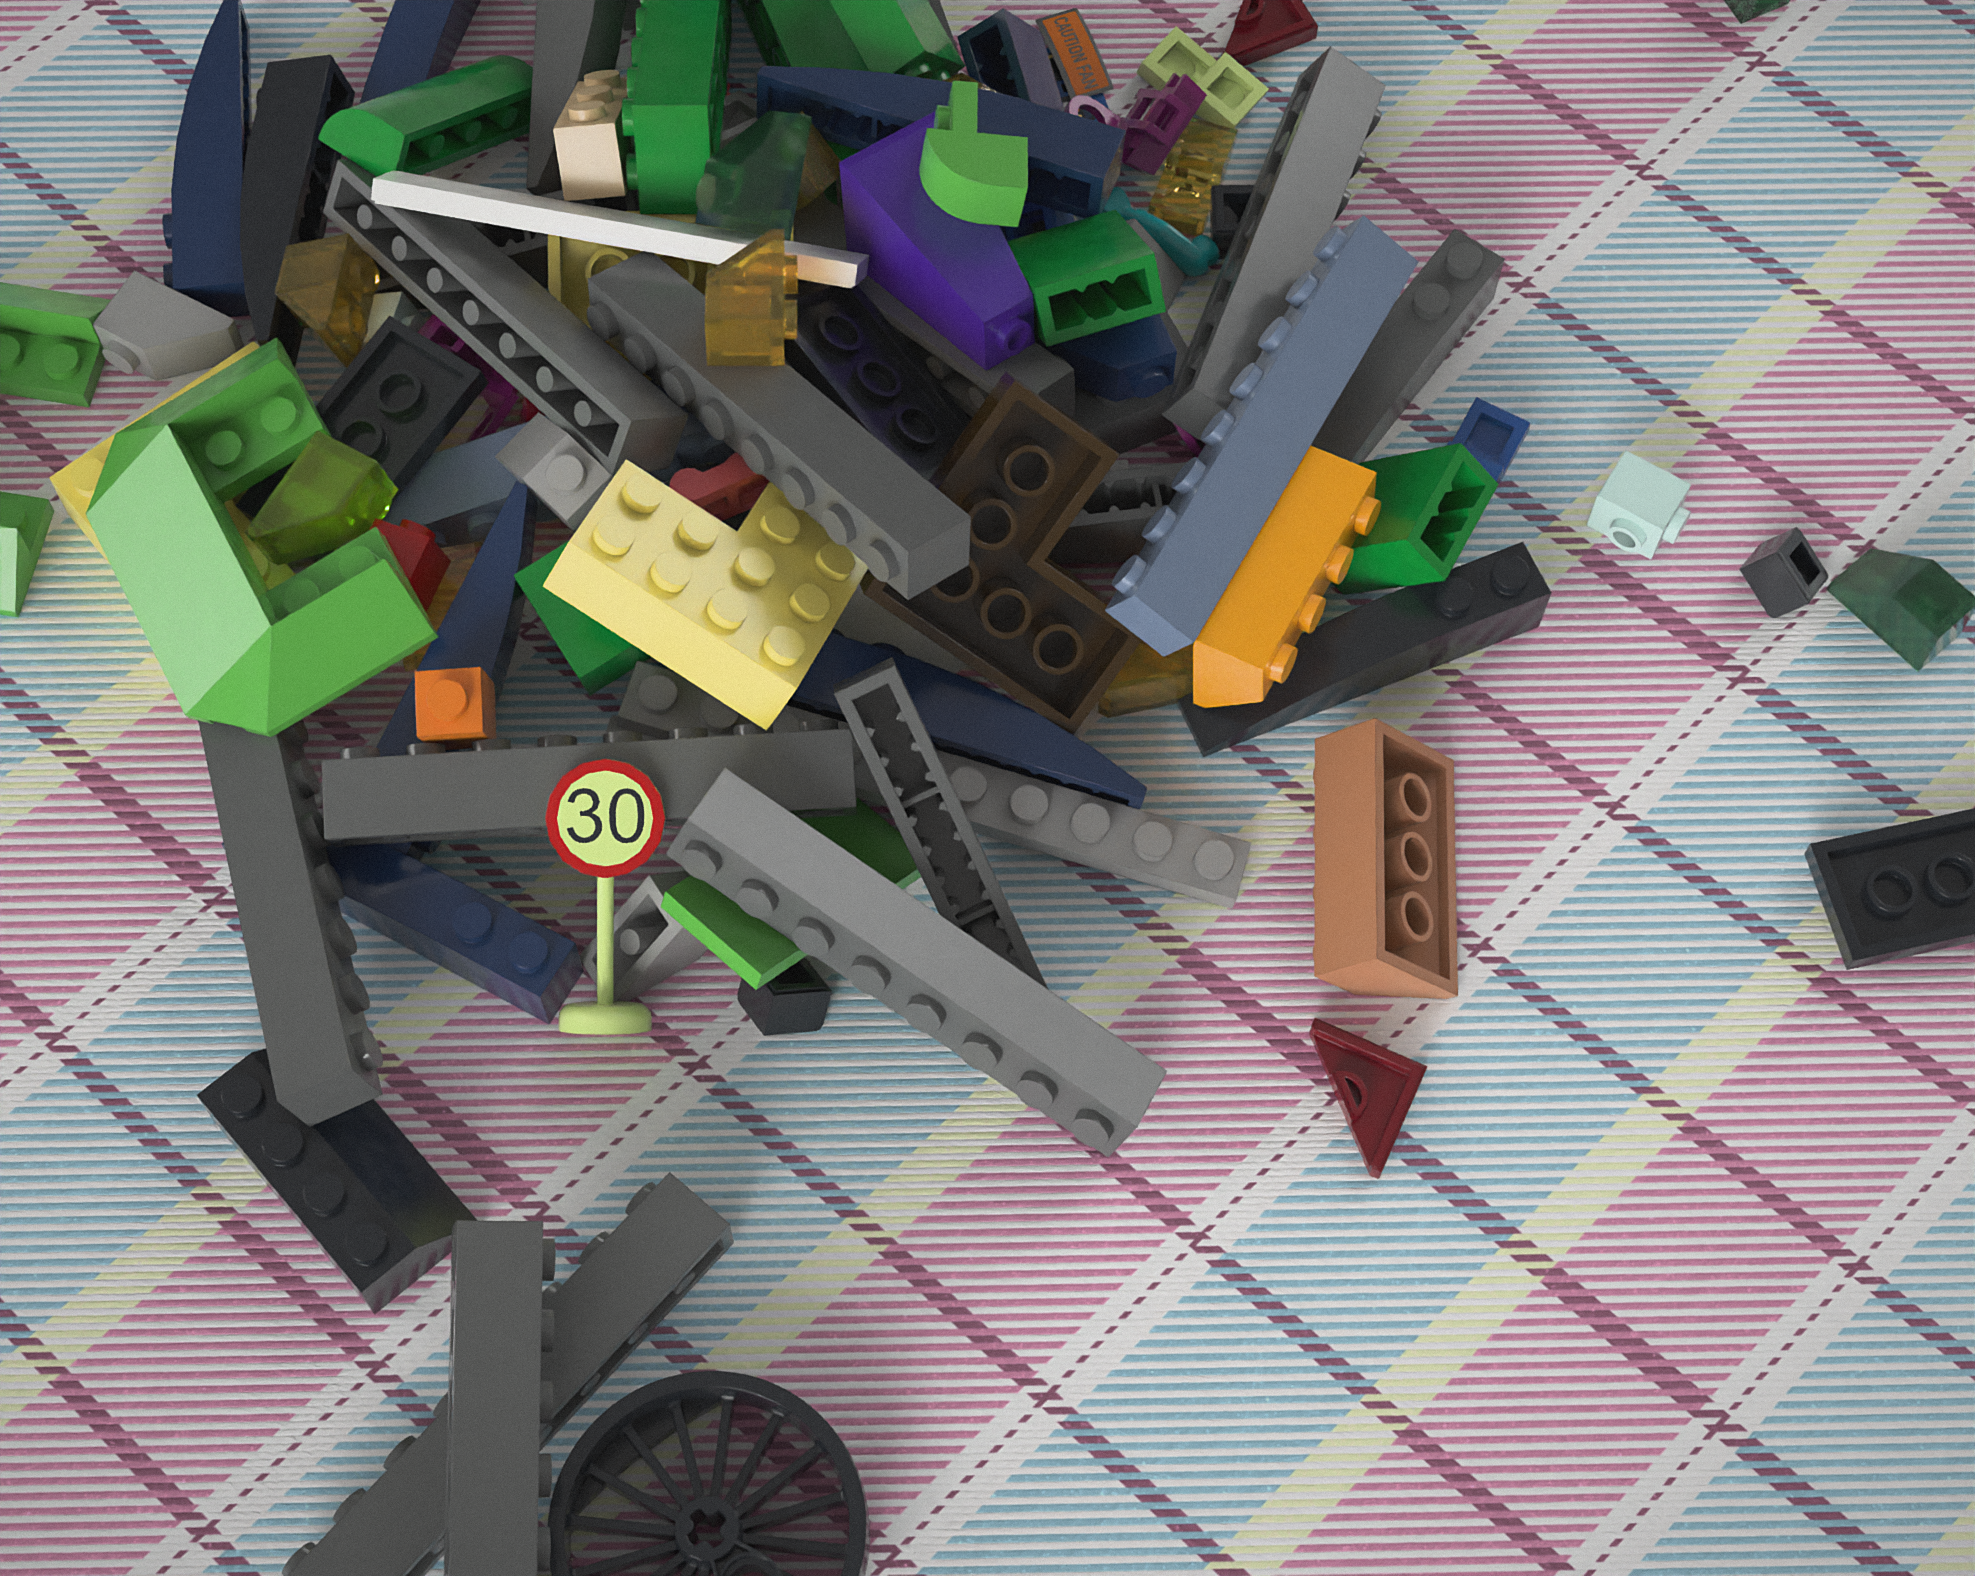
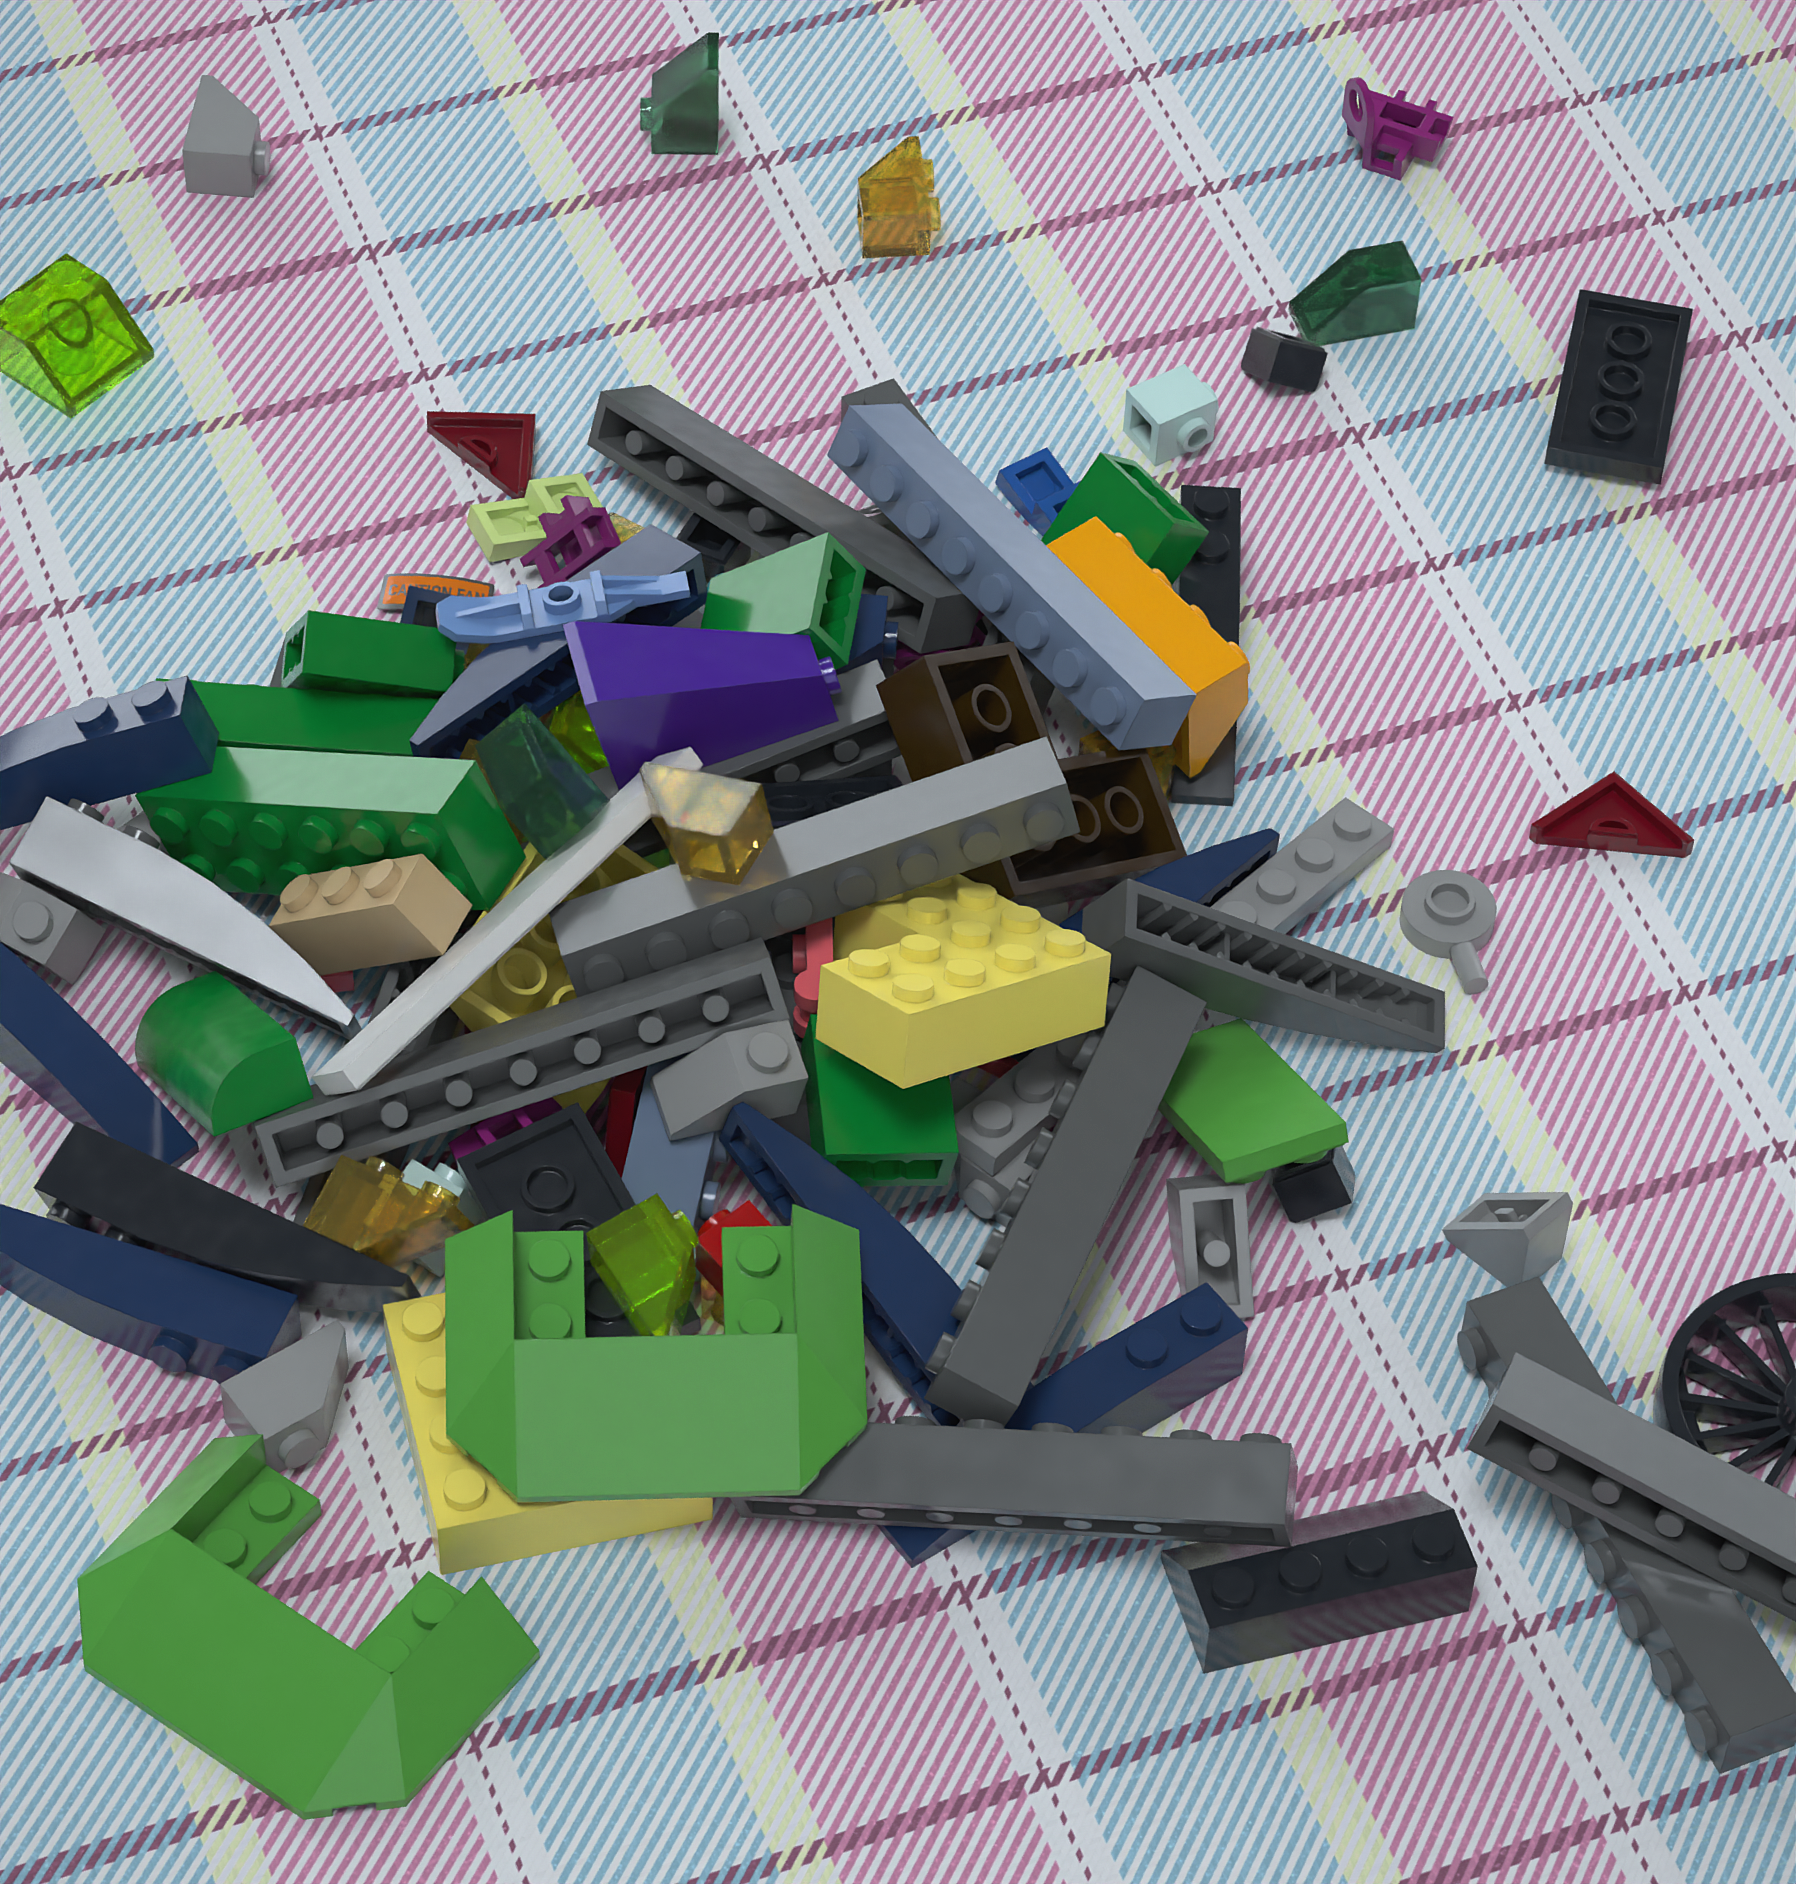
camera: 65 degrees left, 15 degrees down
orange brick [414,667,497,750] -> none
yellowish green piece [545,759,666,1035] -> none
brick [666,768,1167,1157] -> none
bright green brick [919,80,1028,227] -> none
nougat slope [1313,718,1458,999] -> none
none -> medium blue piece [435,570,691,644]
none -> clear yellow slope [856,136,941,259]
none -> light grey piece [1399,870,1497,994]
none -> light grey slope [1442,1192,1573,1287]

